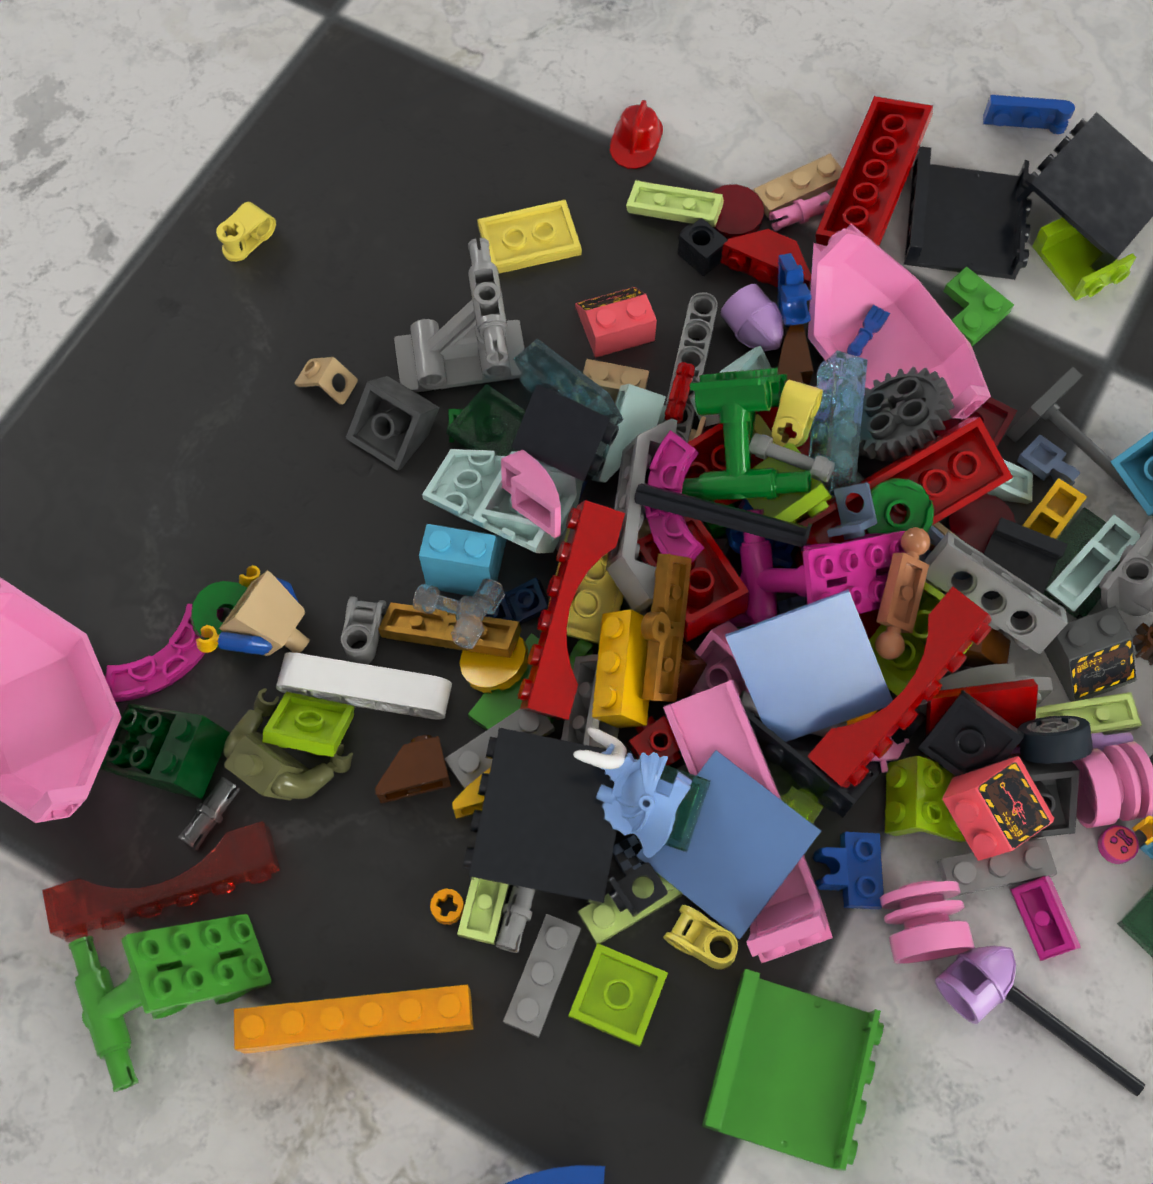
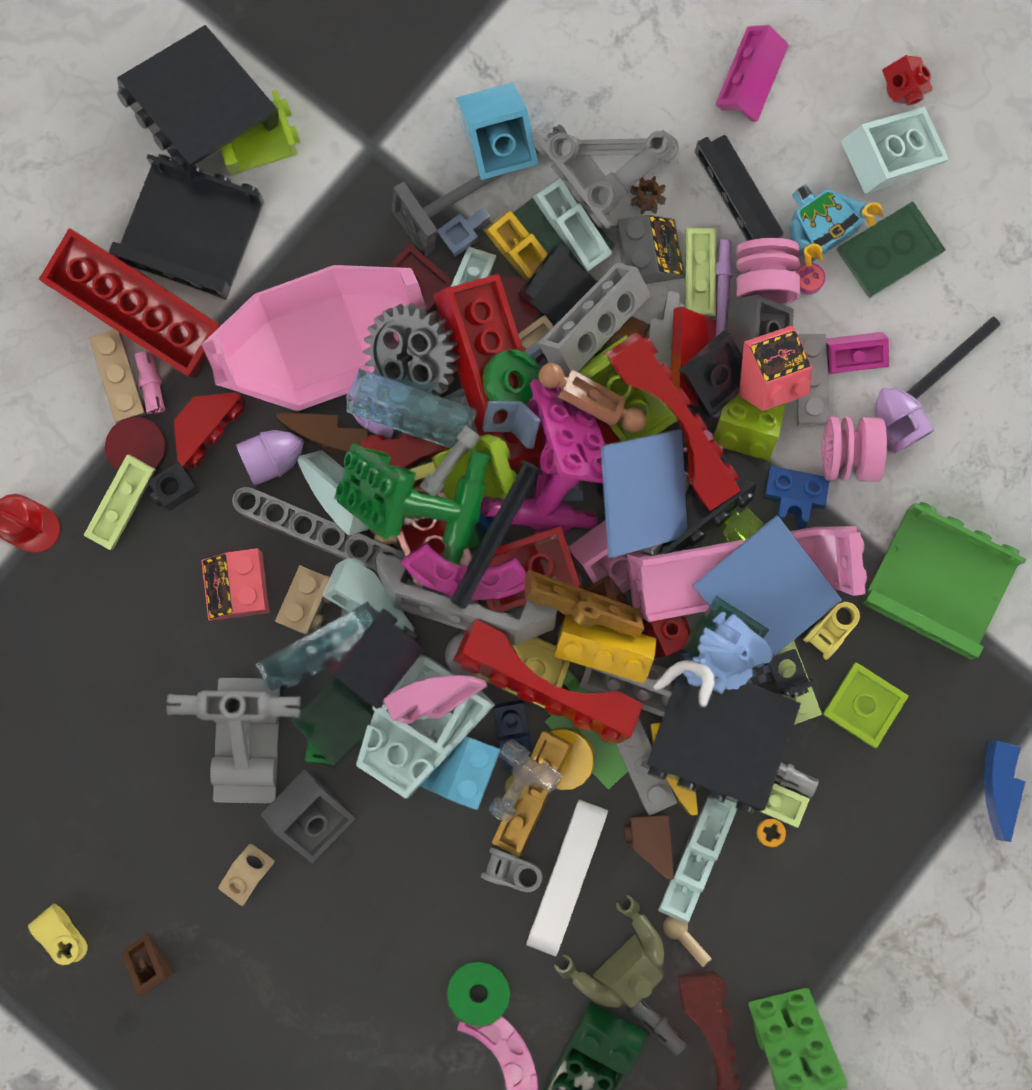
camera: 80 degrees left, 15 degrees up
tan torso [196,565,310,656] -> none
light orange arch [234,984,473,1054] -> none
lime plate [262,691,355,757] -> none
light yellow tile [477,199,582,274] -> none
light grey plate [503,914,581,1038] -> none
red axle [664,362,695,424] -> none
light yellow piece [771,379,823,447] -> none
blue plate [777,253,811,327] -> none
blue piece [847,304,890,358] -> none
bright green plate [943,266,1014,346] -> none
blue plate [983,95,1075,134] -> none
black wheel [1018,716,1093,764] -> none
none -> reddish brown slope [121,934,175,997]
none -> light aqua slope [658,798,737,924]
none -> tan bar [663,916,712,967]

